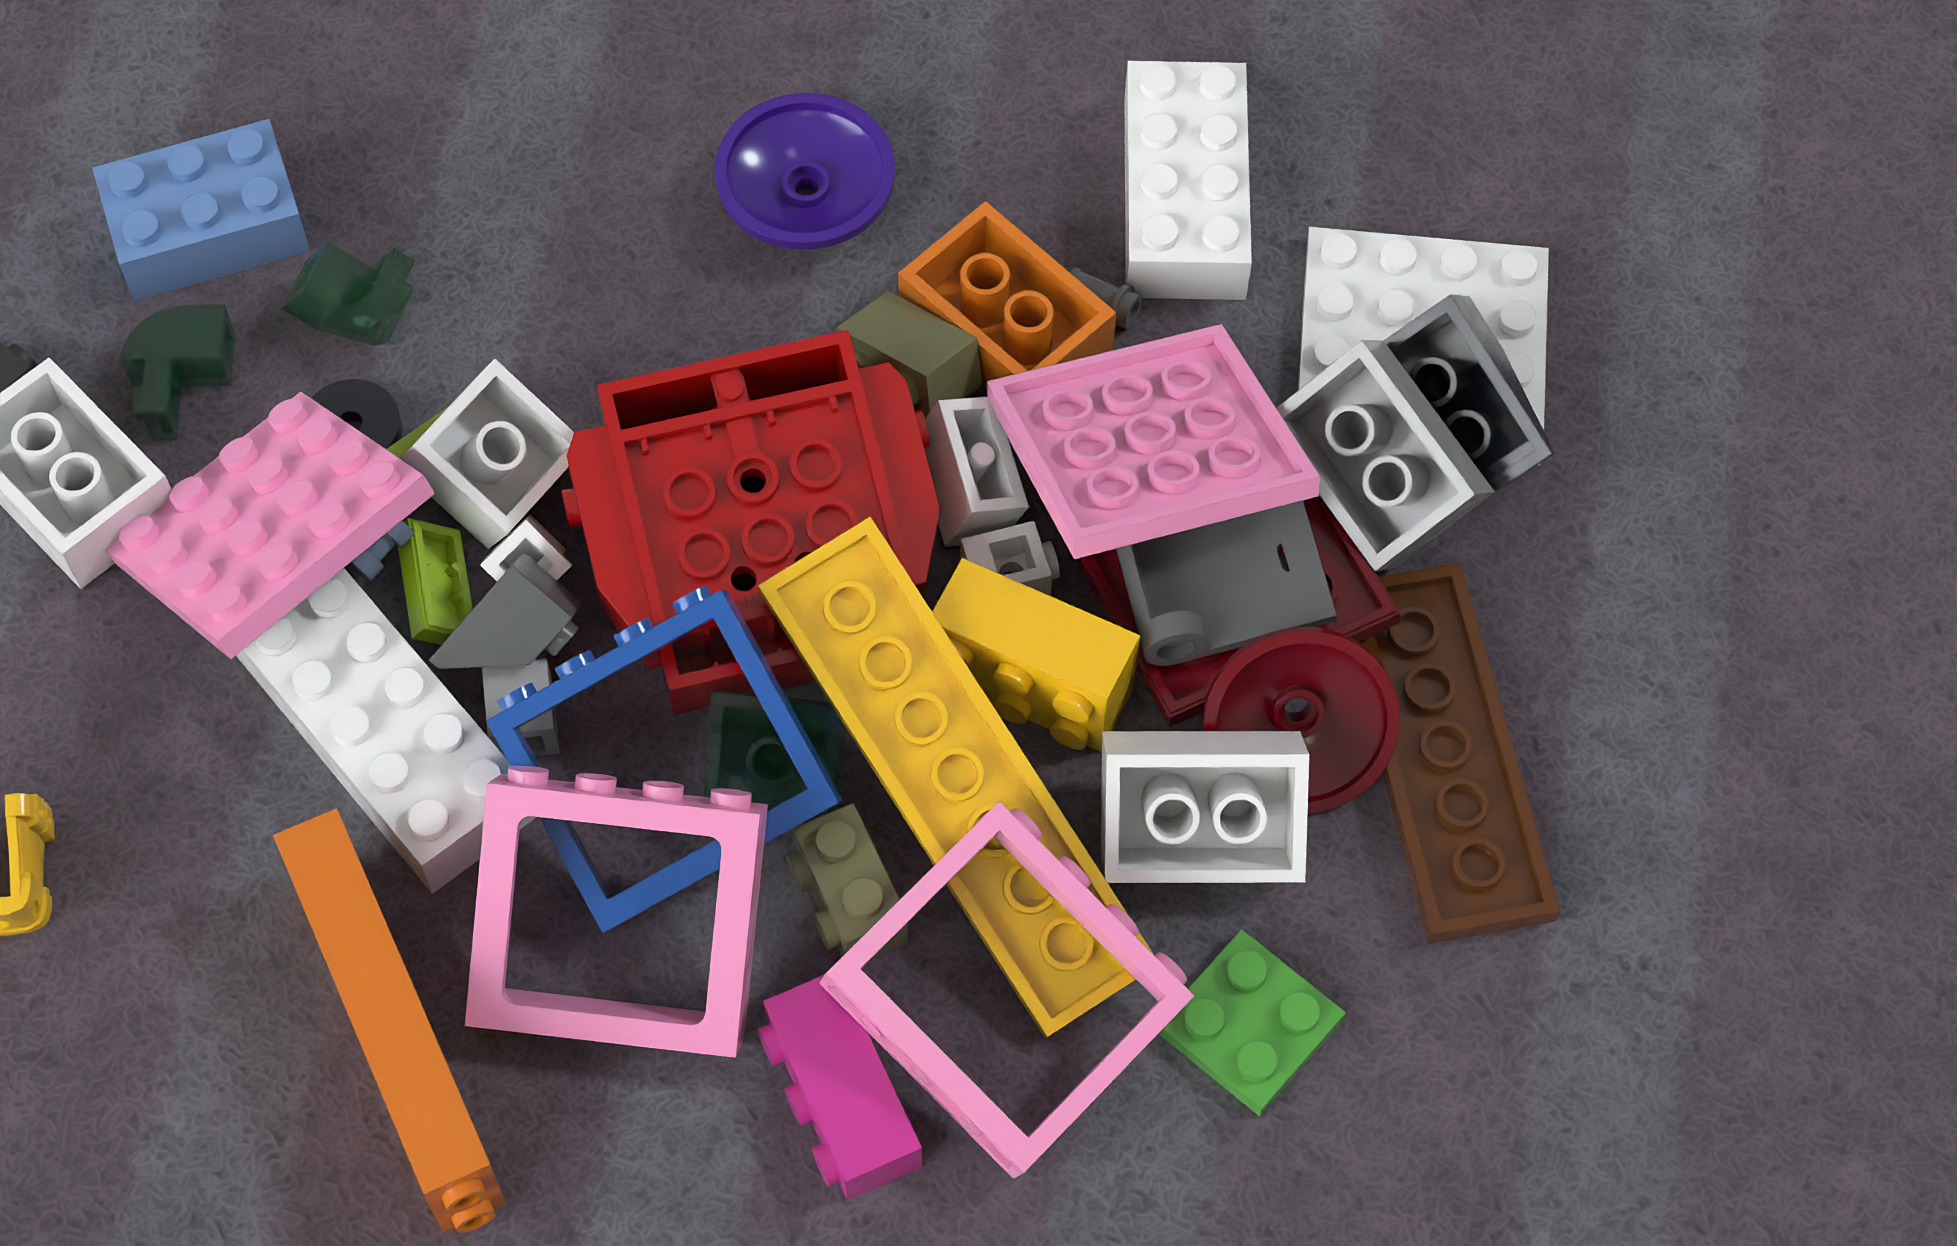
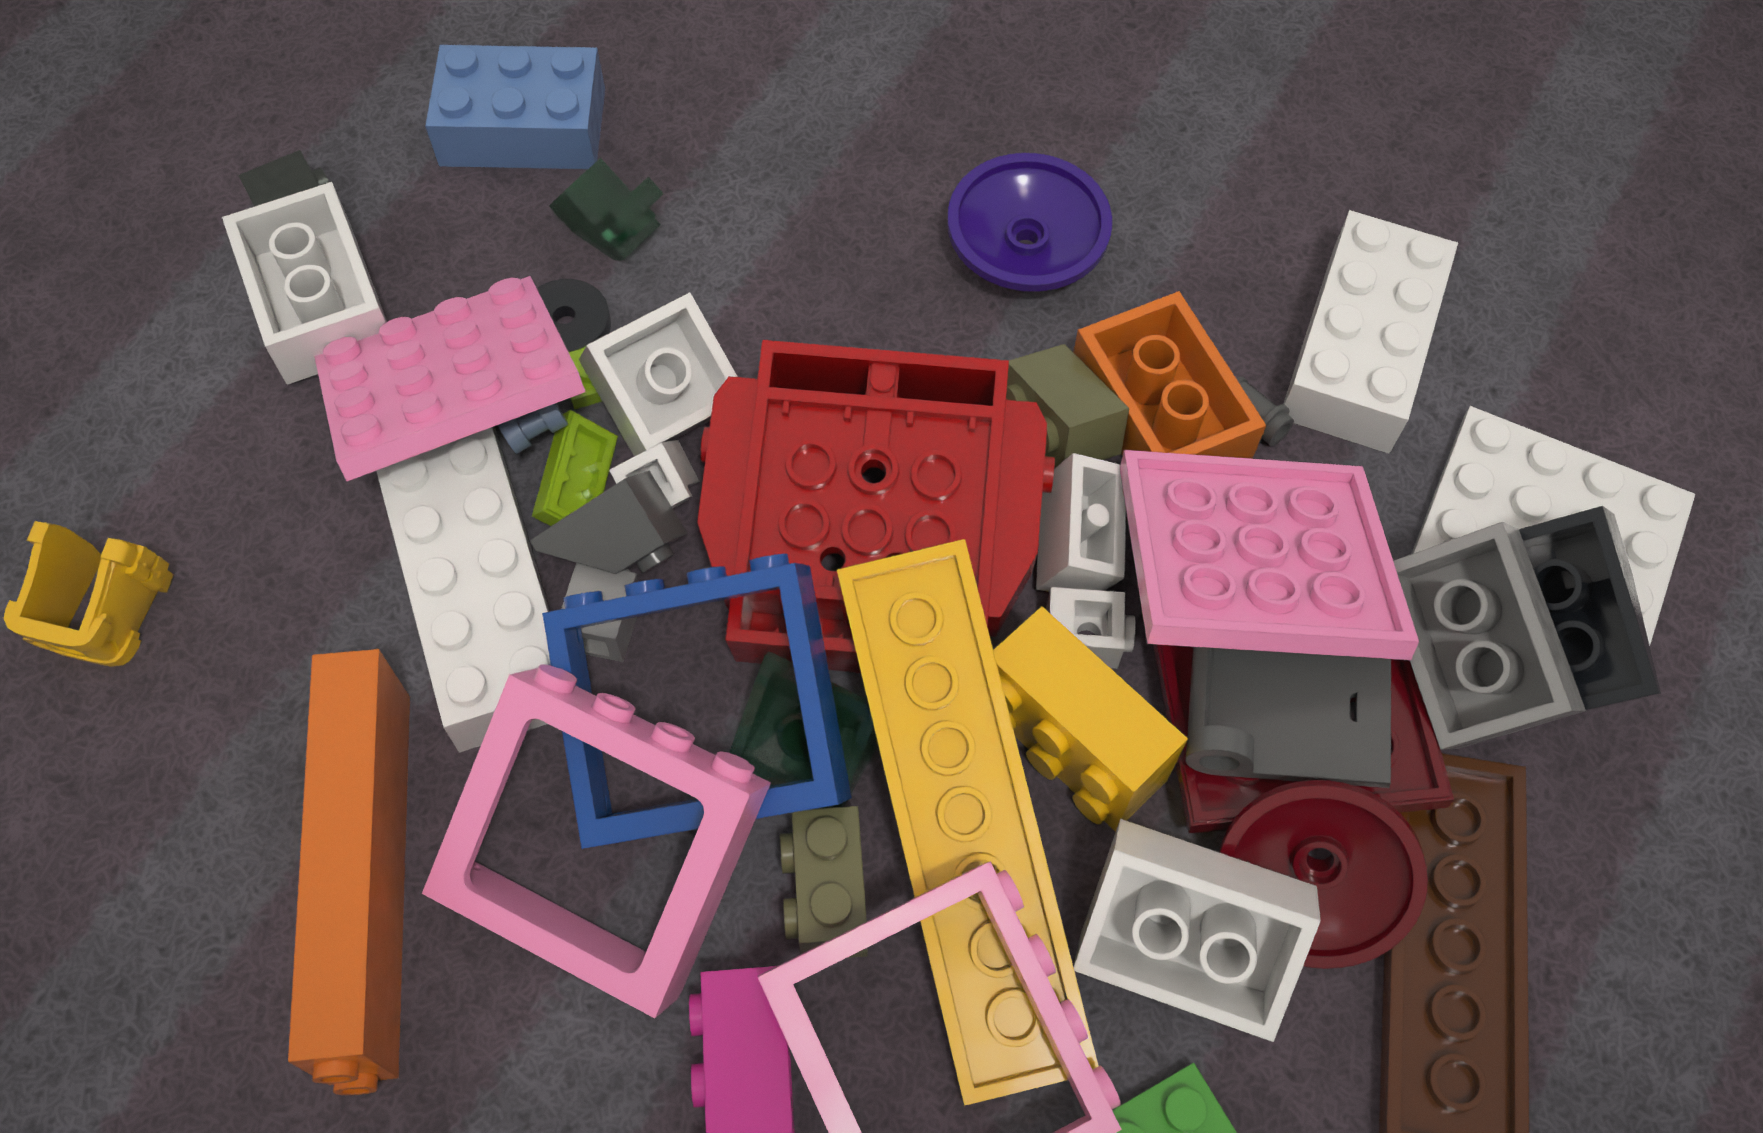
camera: 20 degrees right, 0 degrees up
clear green brick [120,304,235,441] -> none

